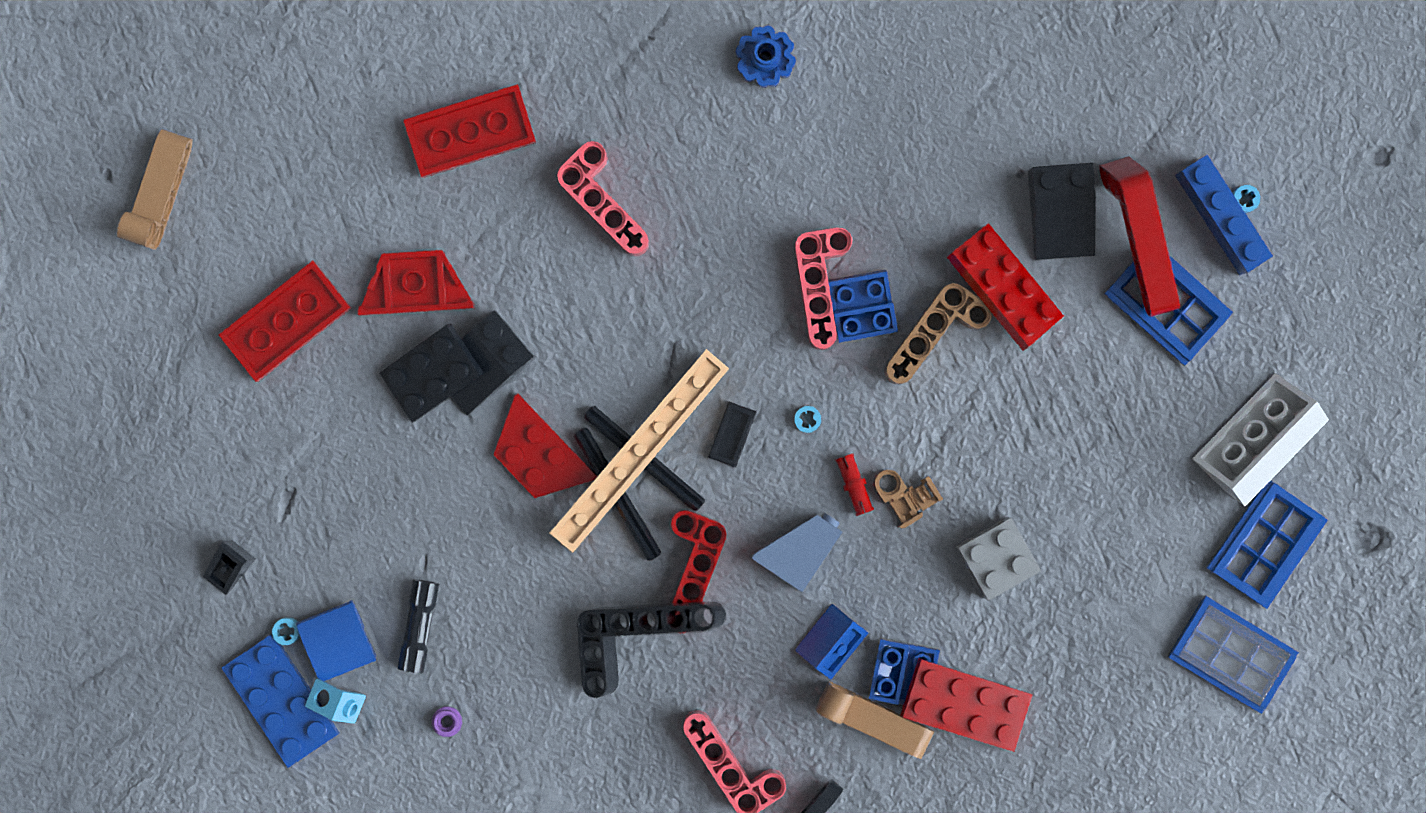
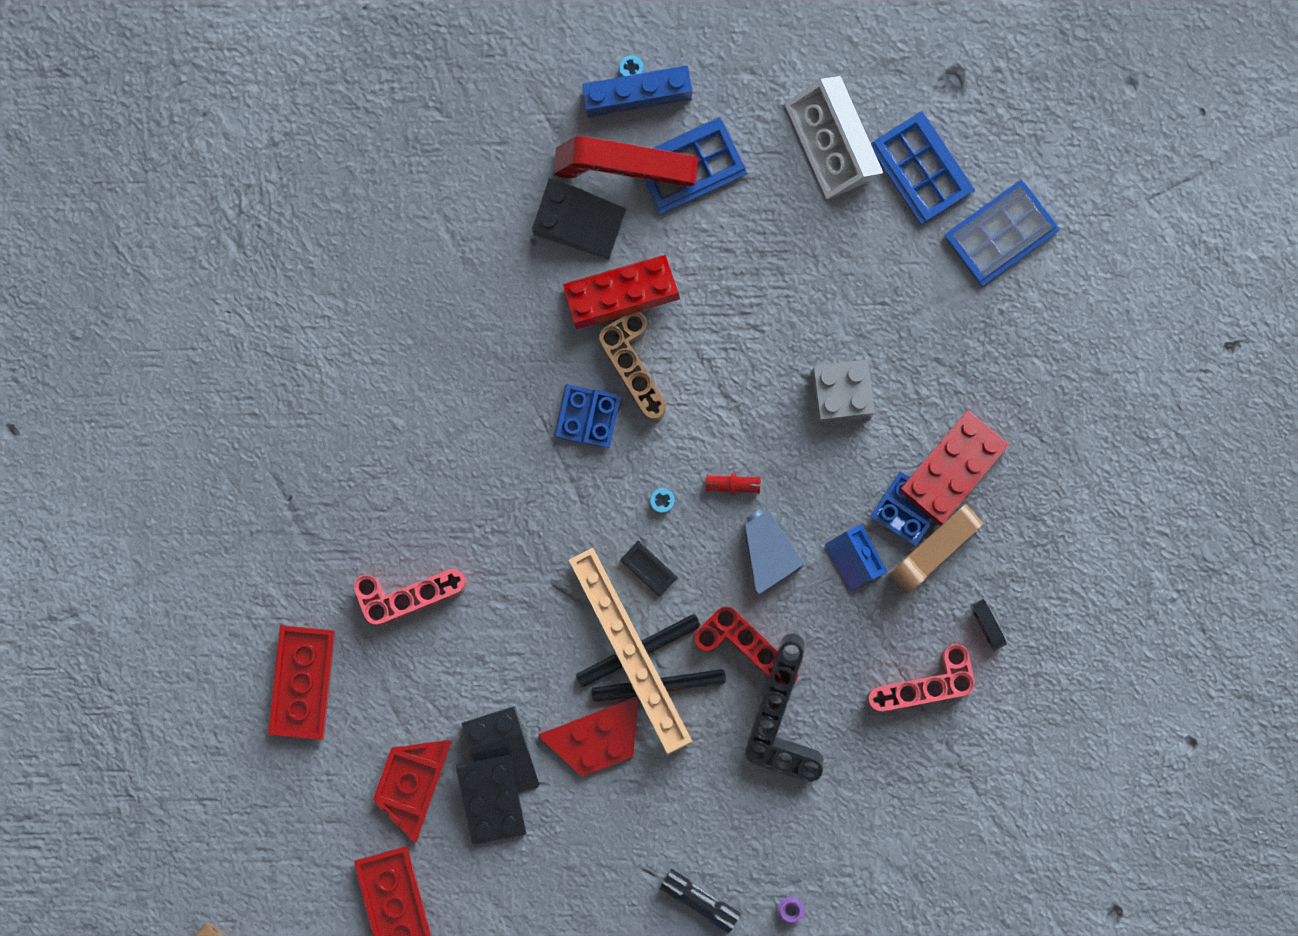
camera: 70 degrees left, 5 degrees down
blue plant [735,25,796,88] -> none
coral beam [794,228,852,350] -> none
medium nougat piece [873,470,943,528] -> none

